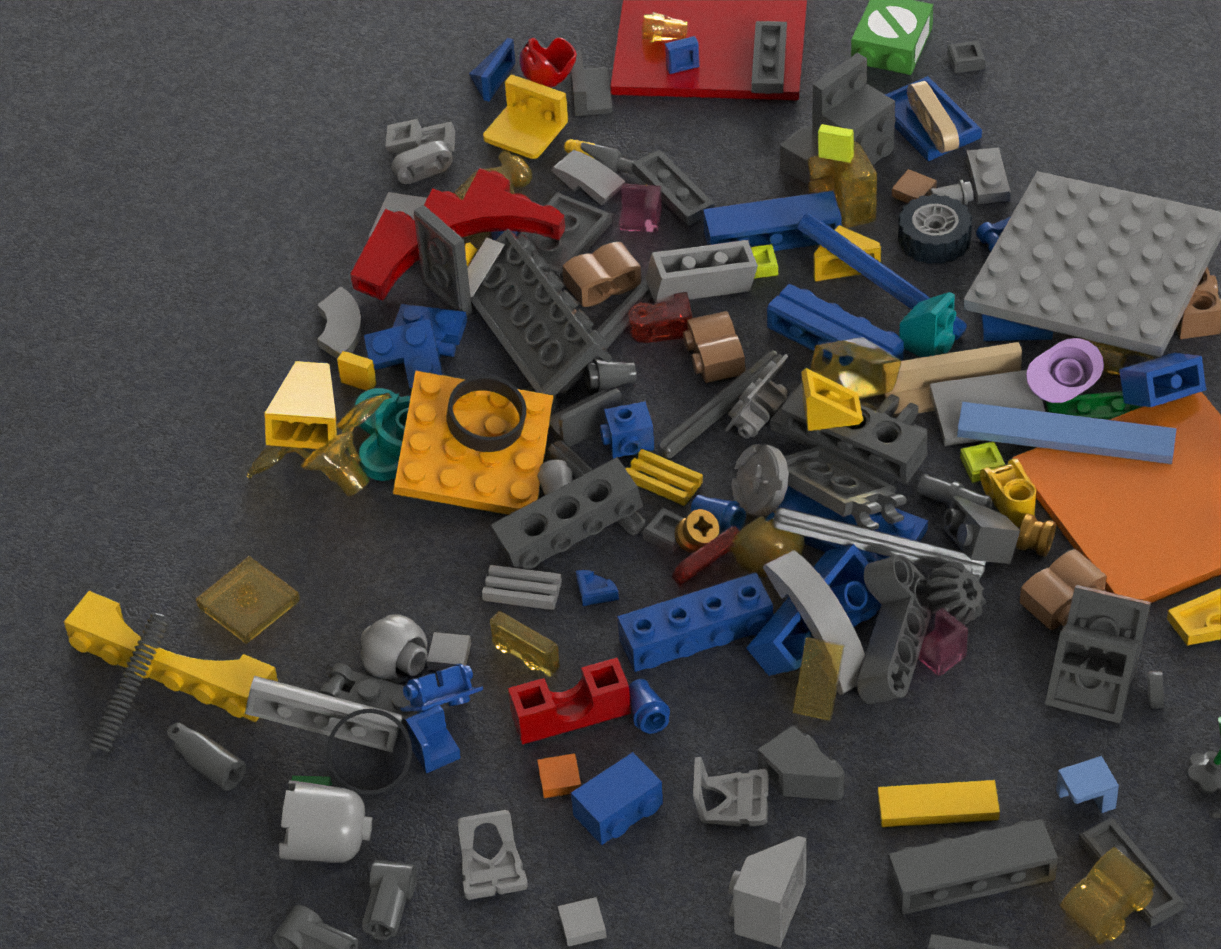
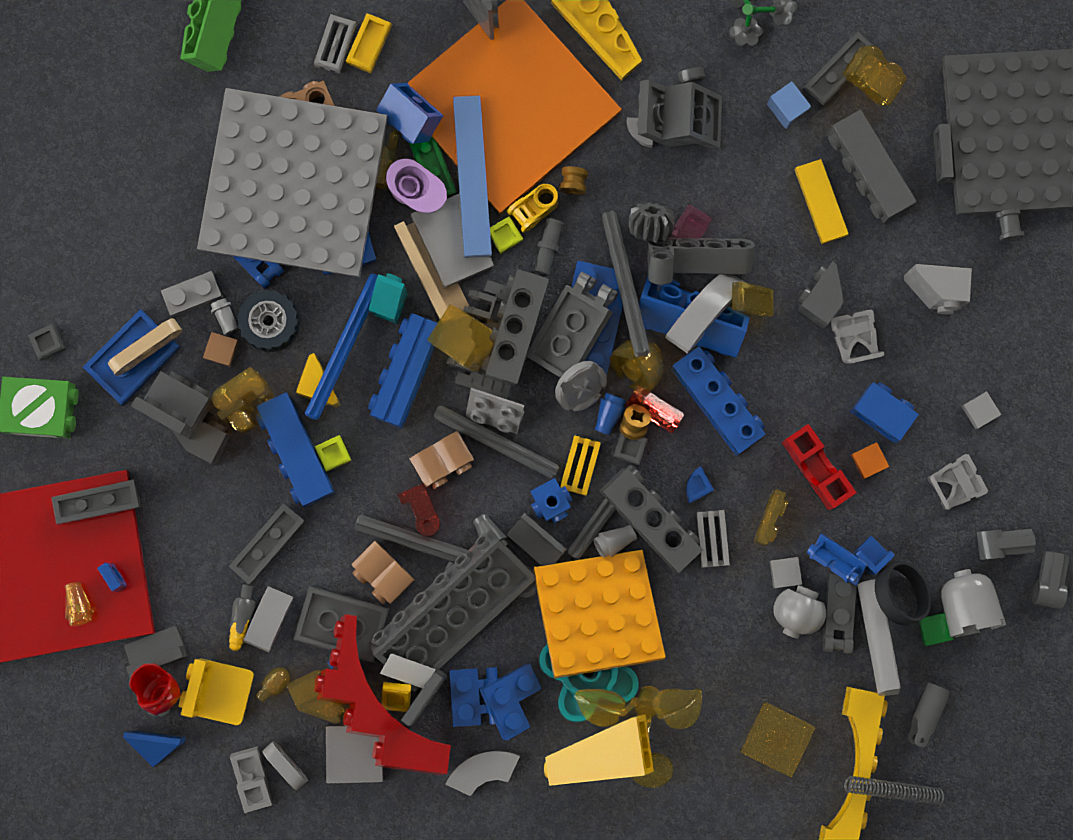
camera: 110 degrees left, 35 degrees up
yellow tile [337,351,377,391] -> none
black tyre [446,375,526,452] -> none
clear pink panel [619,184,662,232] -> none
blue cone [629,679,670,734] -> none
light grey brick [646,240,758,304] -> none
yellow slope [801,368,863,431] -> none
neon yellow tile [818,124,854,163] -> none
dark grey slope [943,496,1020,564] -> none
medium nougat brick [1020,549,1107,630] -> none

